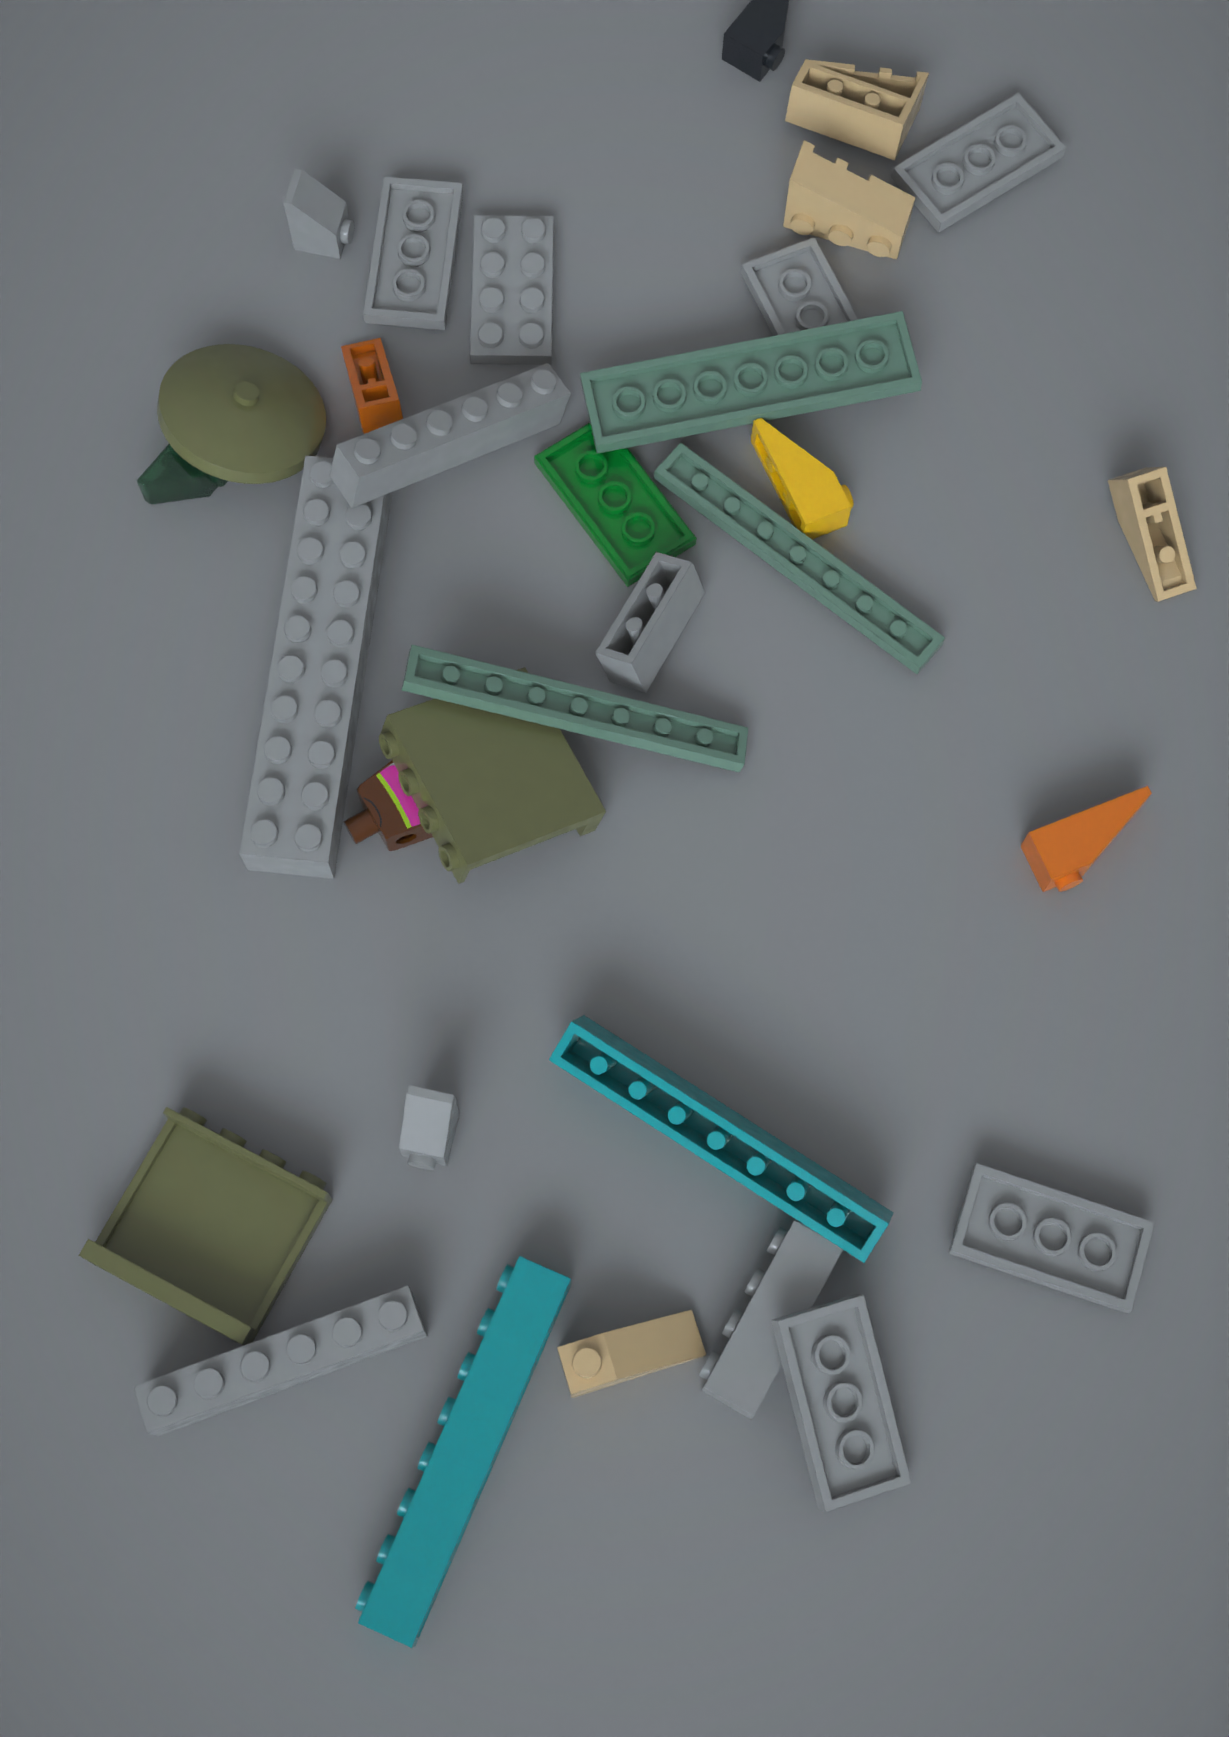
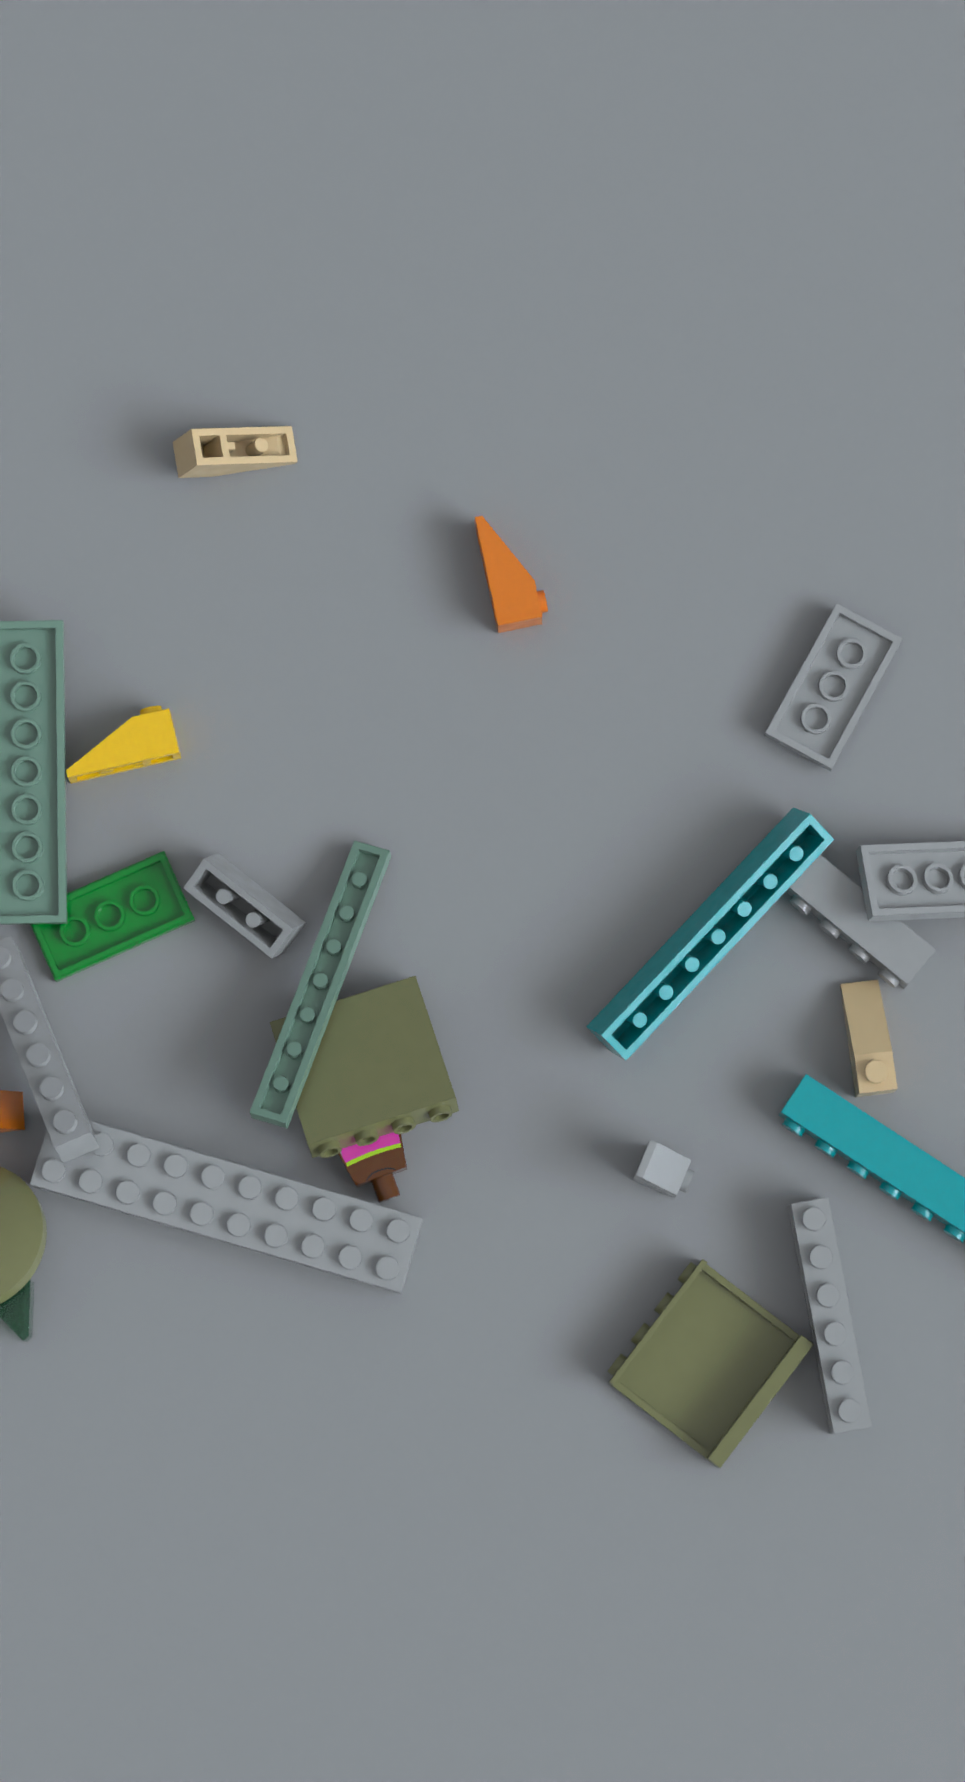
camera: 80 degrees left, 10 degrees up
sand green plate [654,442,945,674] -> none

